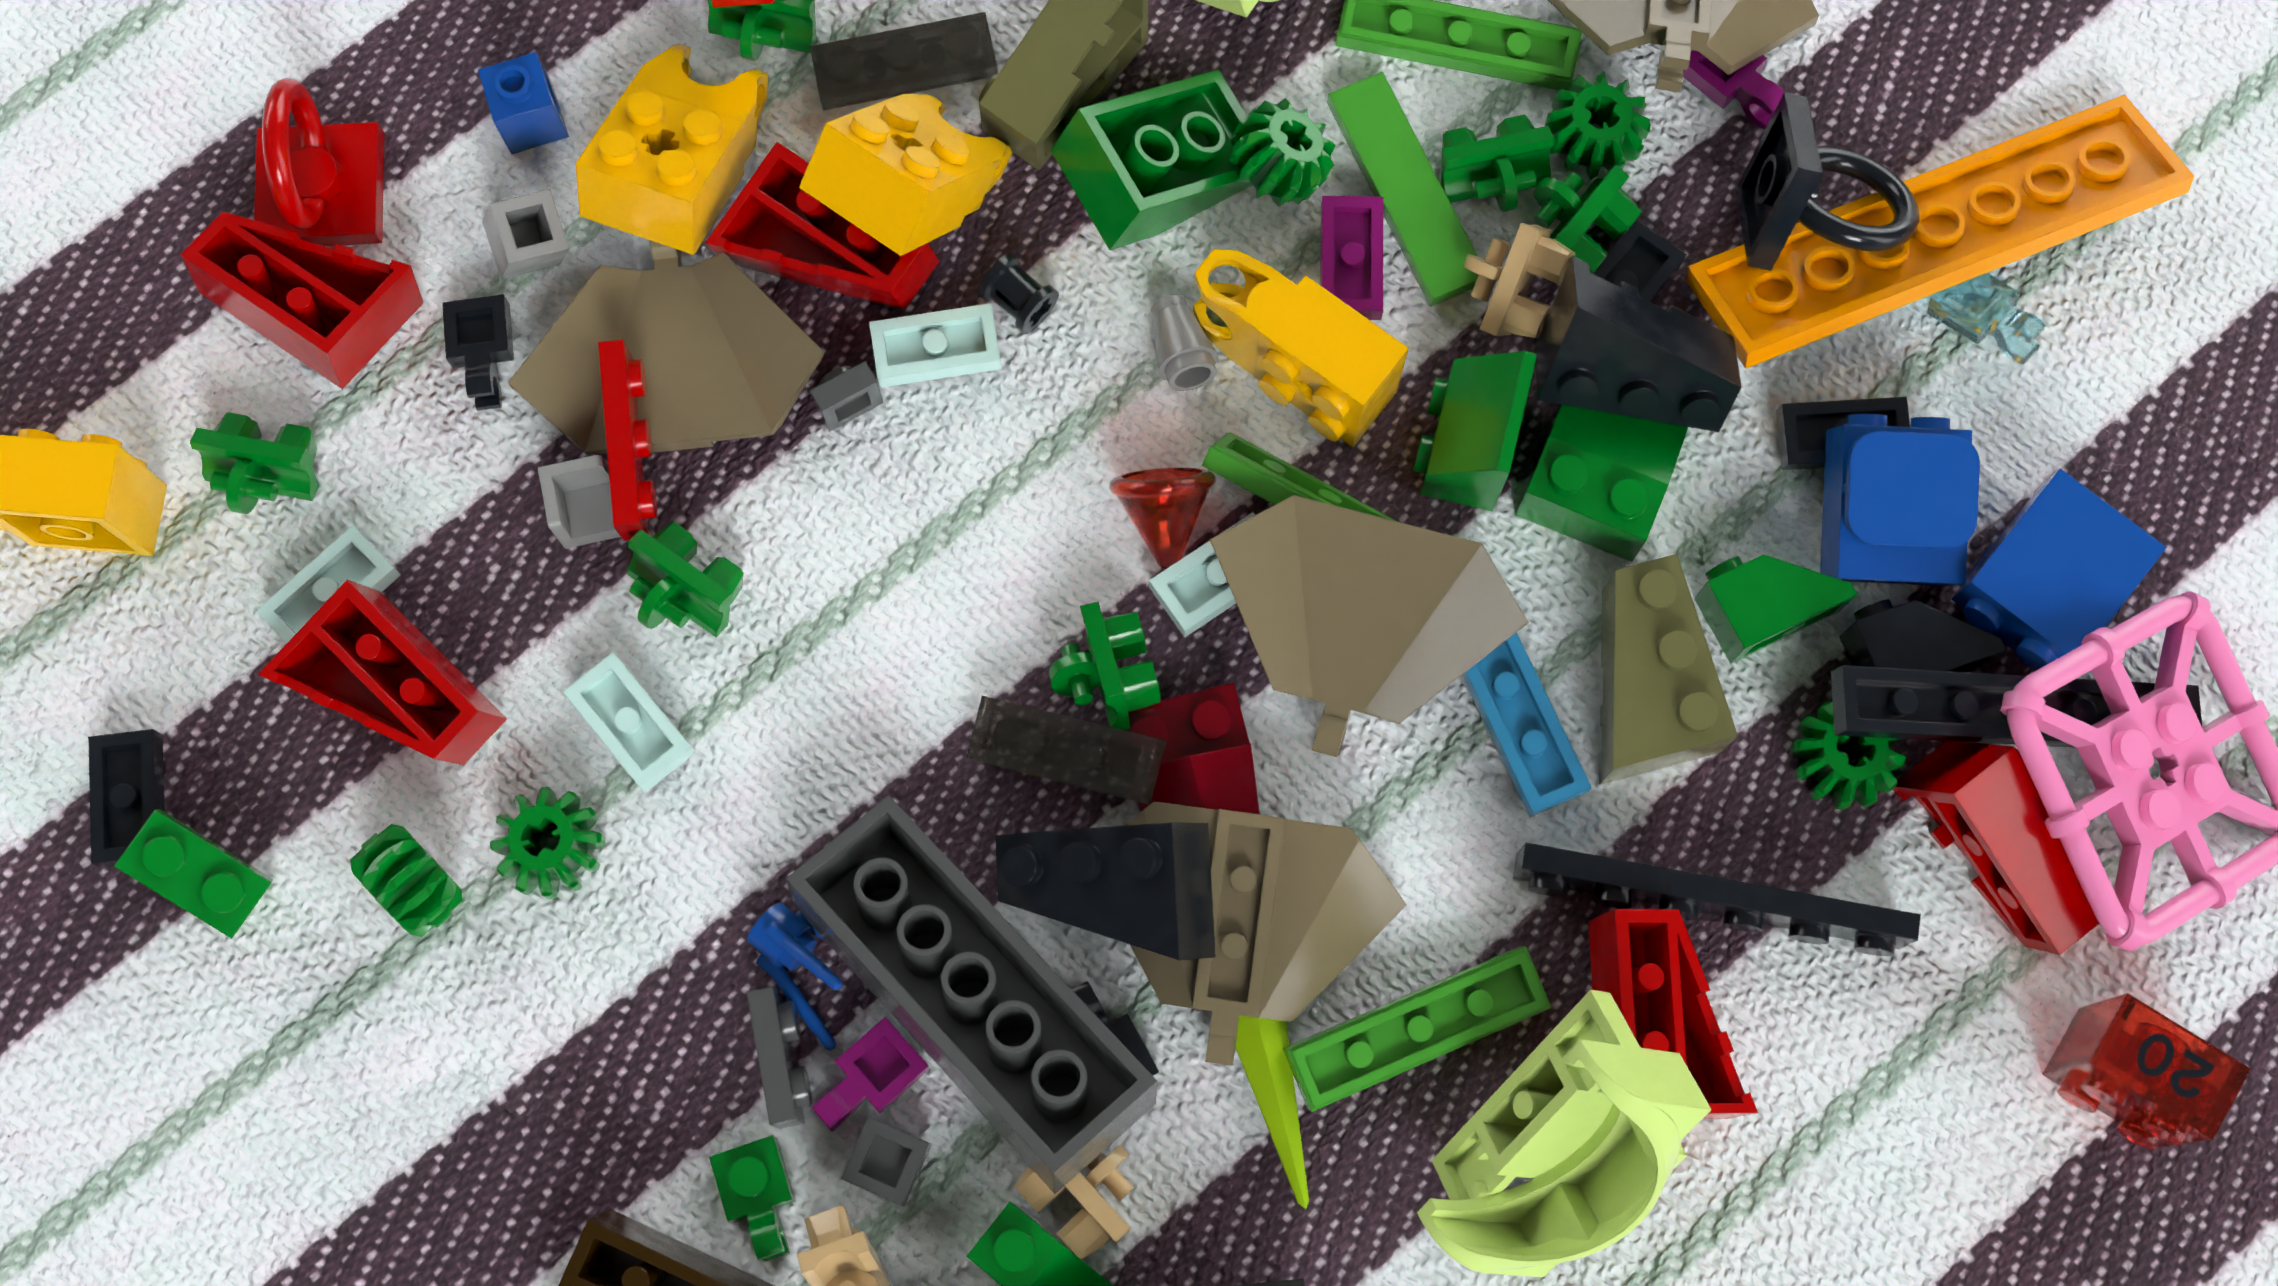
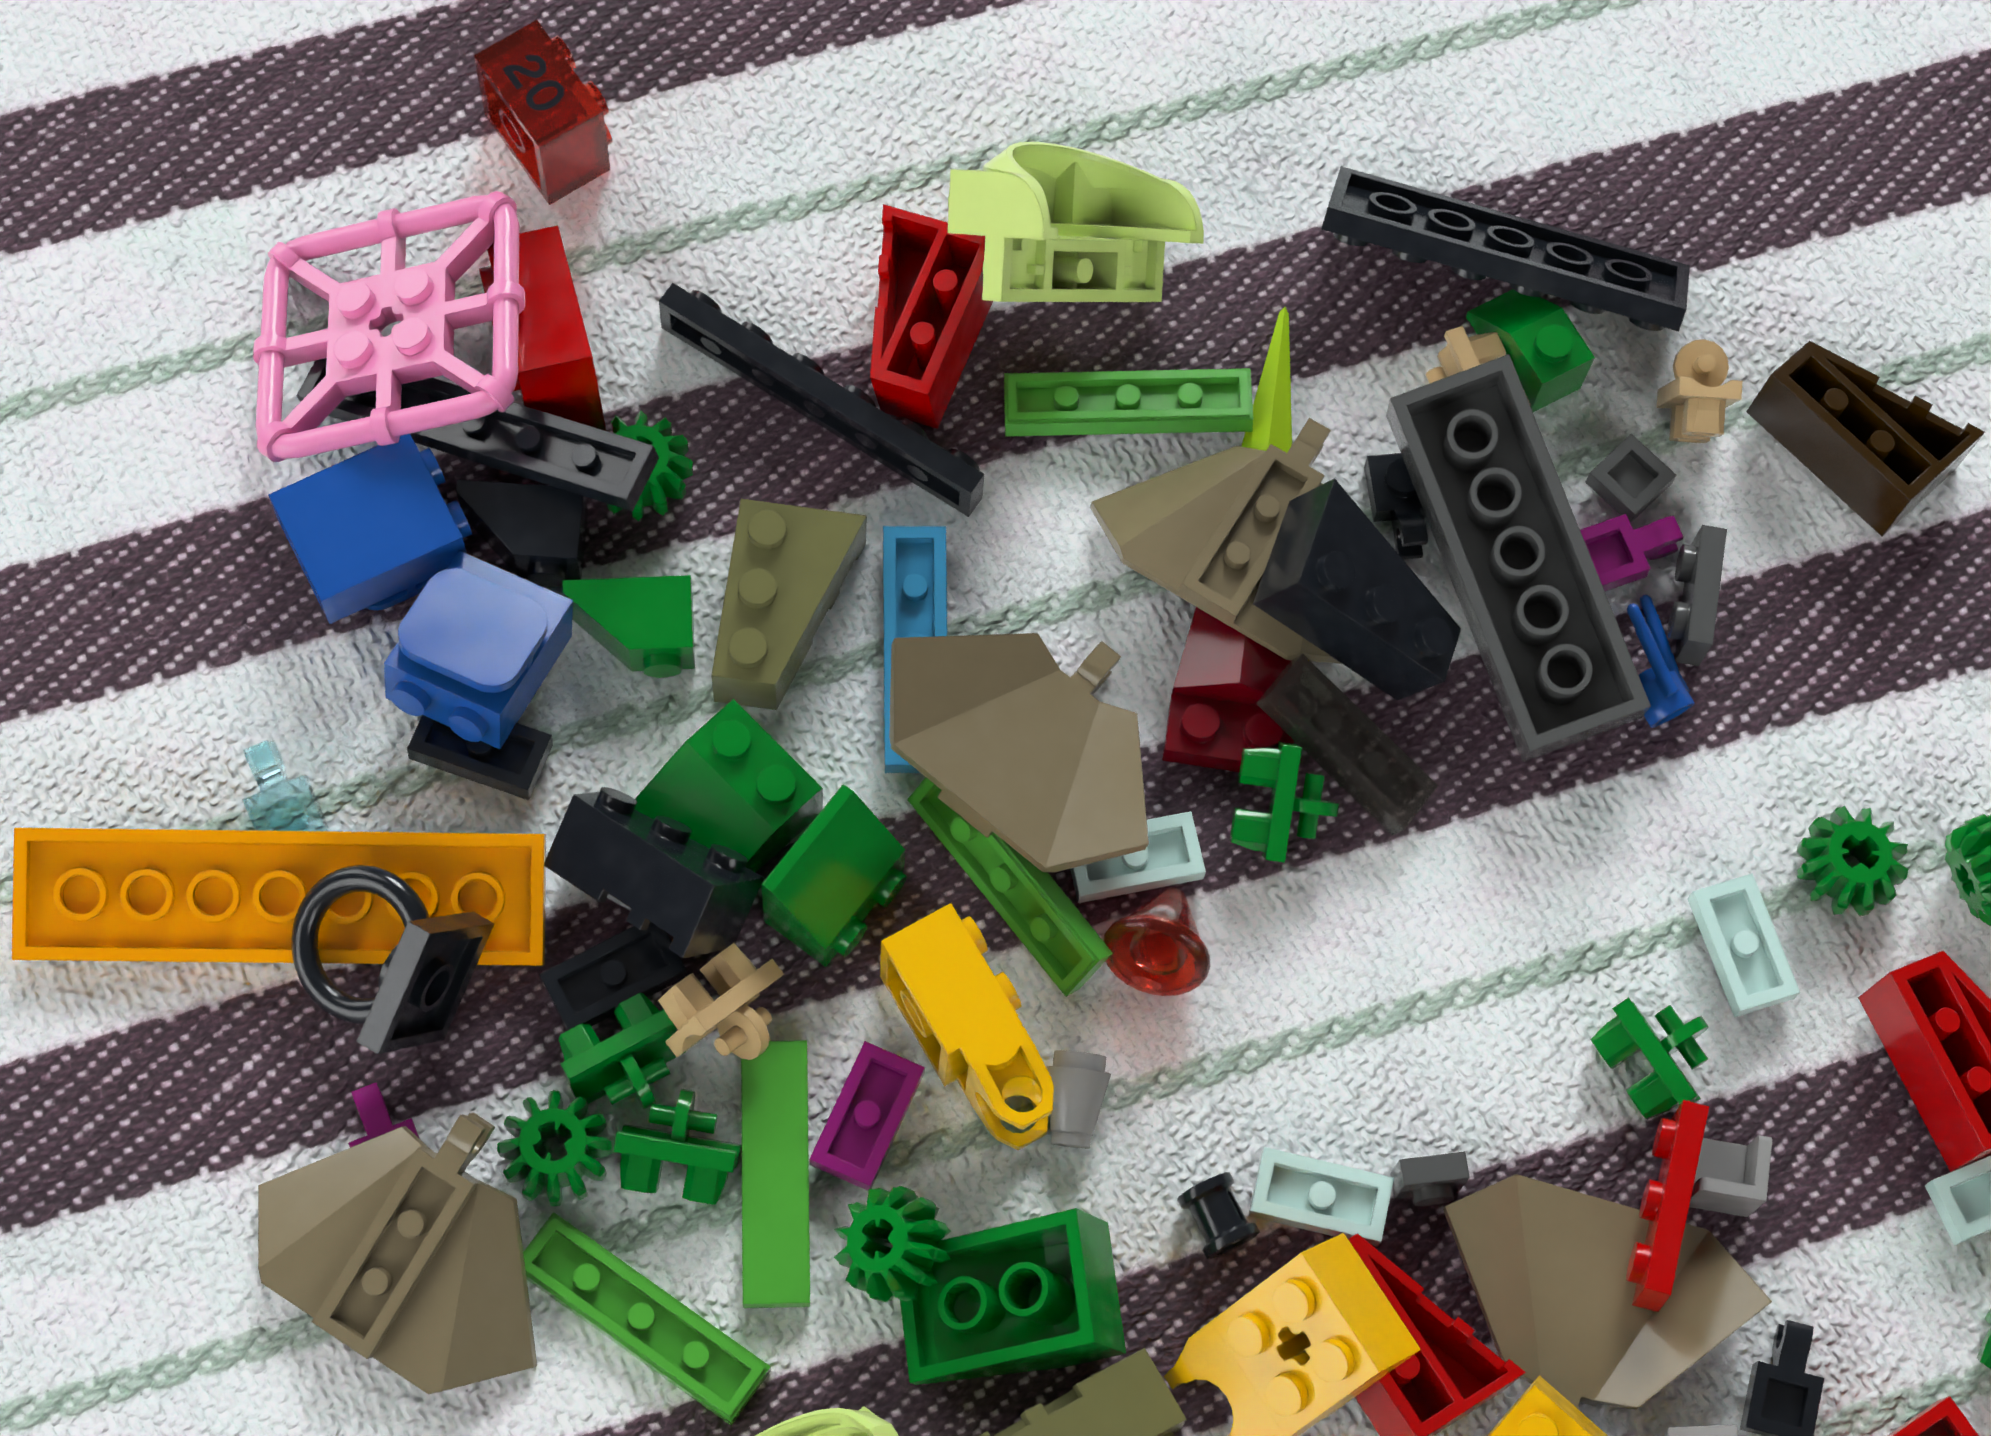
camera: 165 degrees left, 5 degrees down
green plate [709,1135,796,1263] -> none

